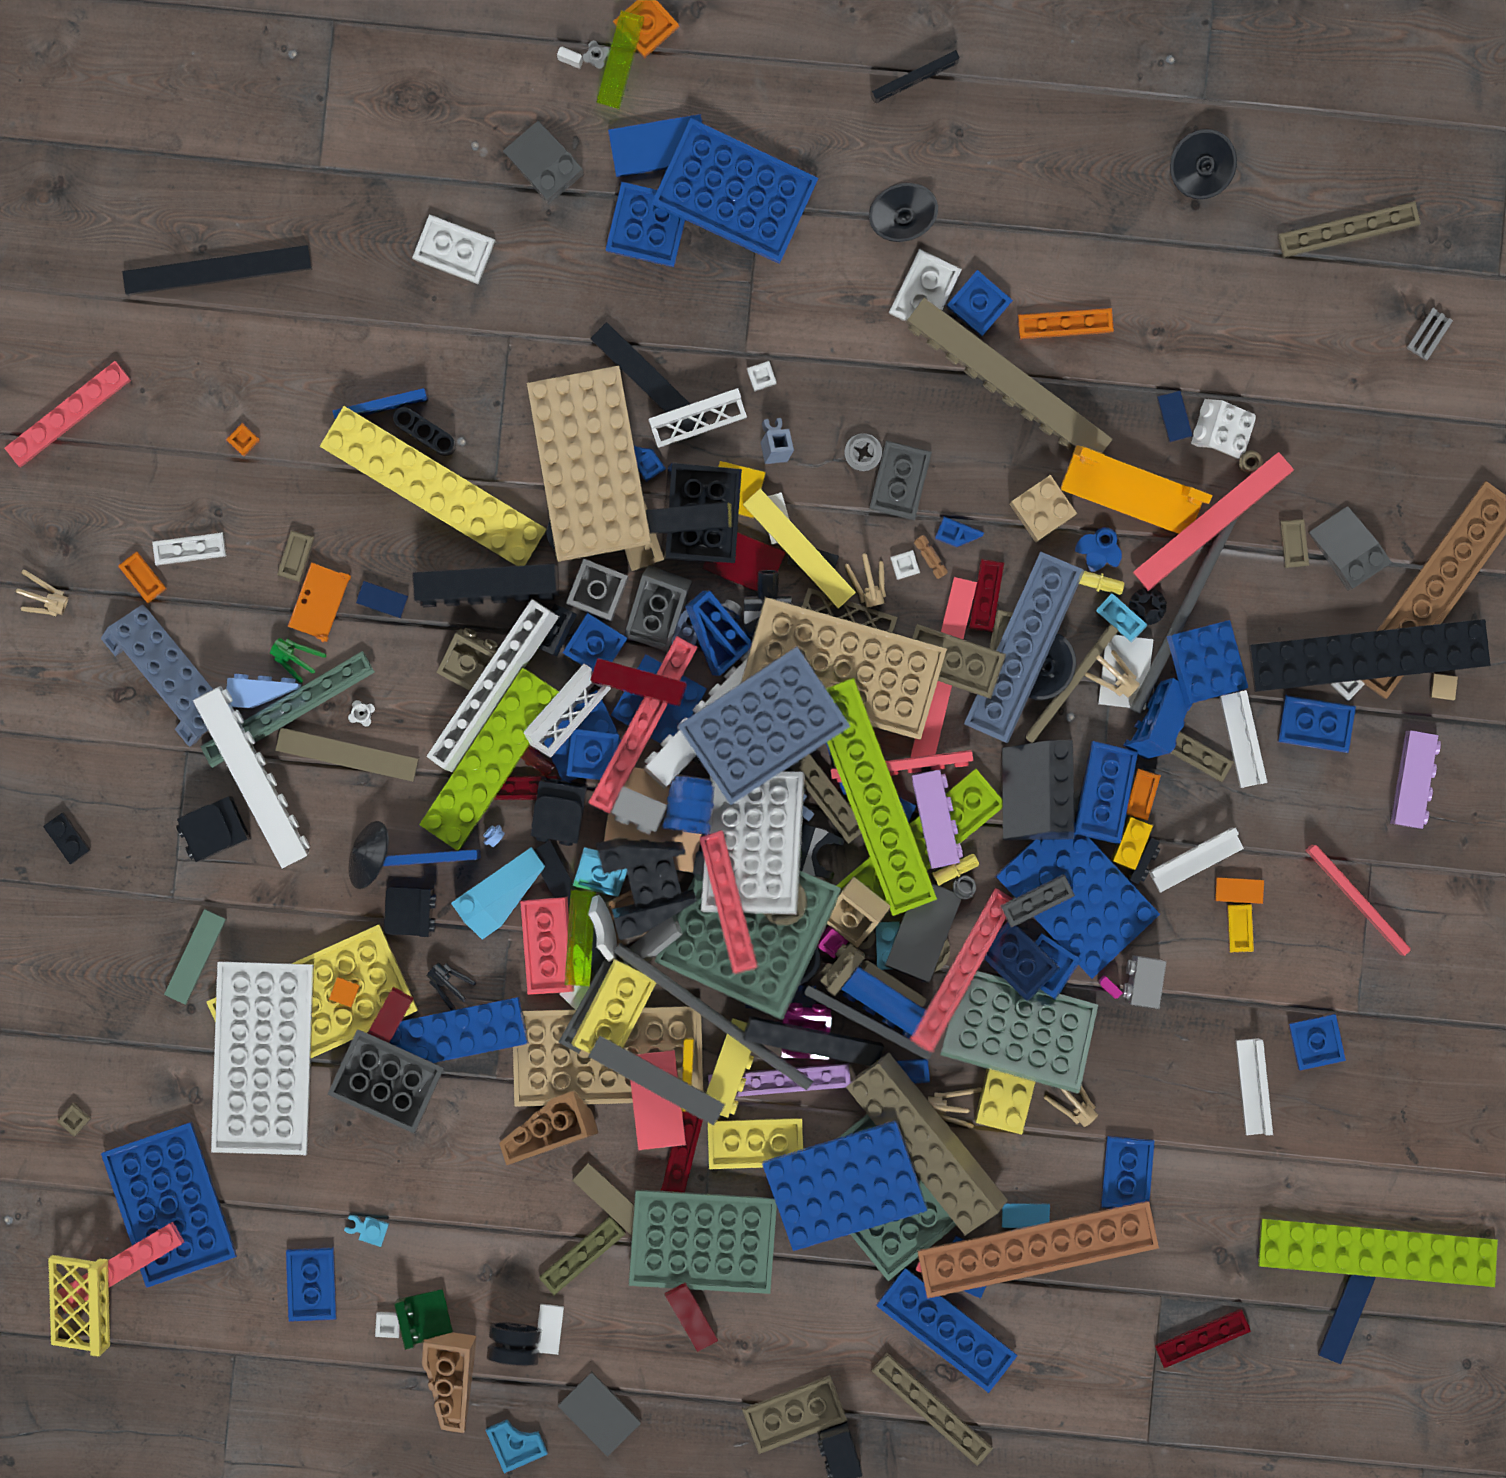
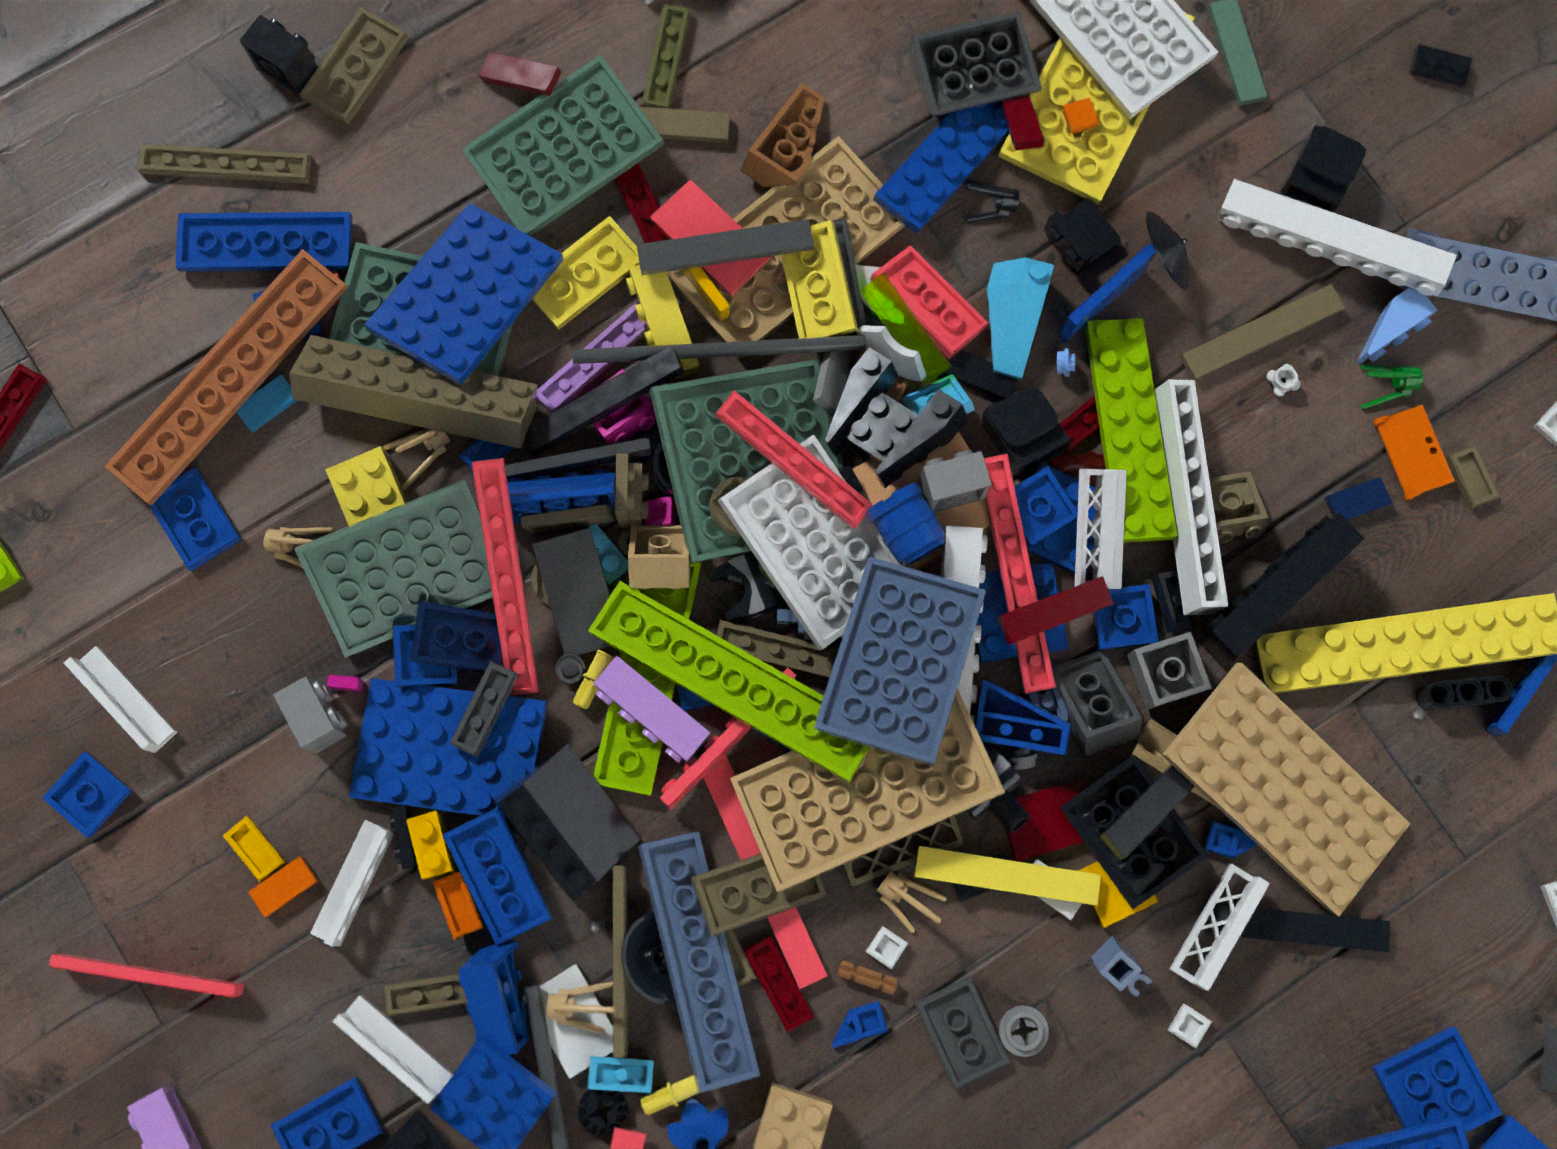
camera: 140 degrees right, 10 degrees down
sand green tile [200,651,375,768] -> none

